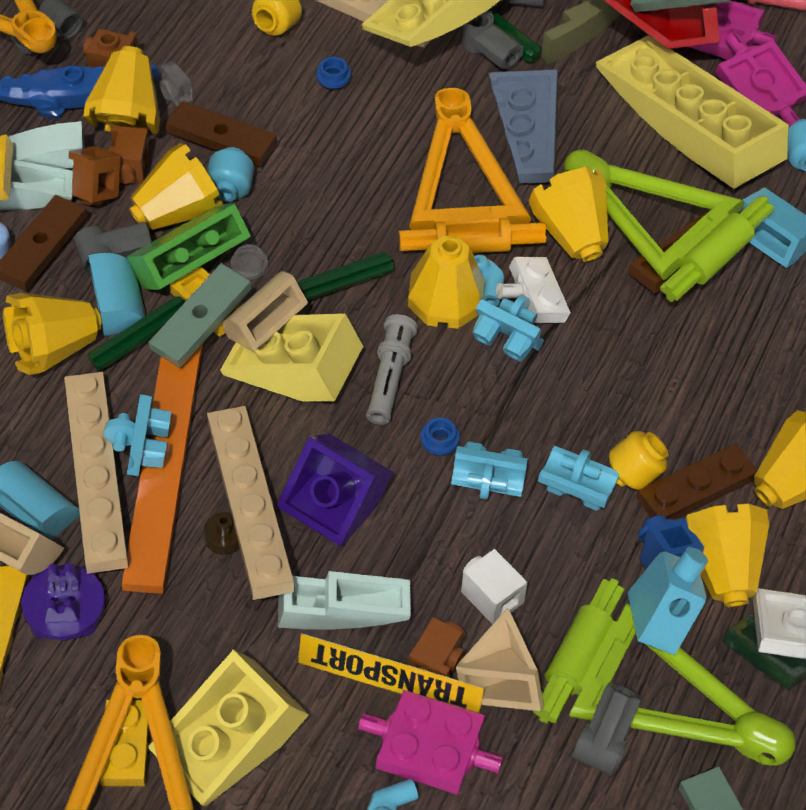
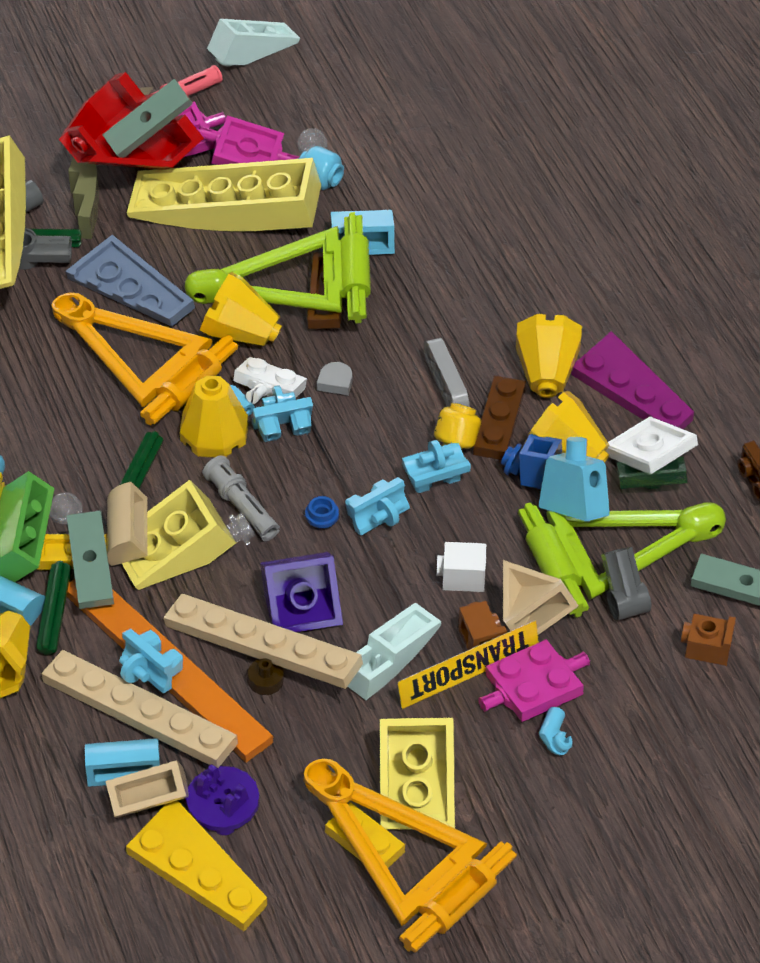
camera: 45 degrees left, 5 degrees down
none -> clear plate [226,512,256,545]
none -> light grey tile [317,362,352,396]
none -> light grey beam [424,338,469,407]

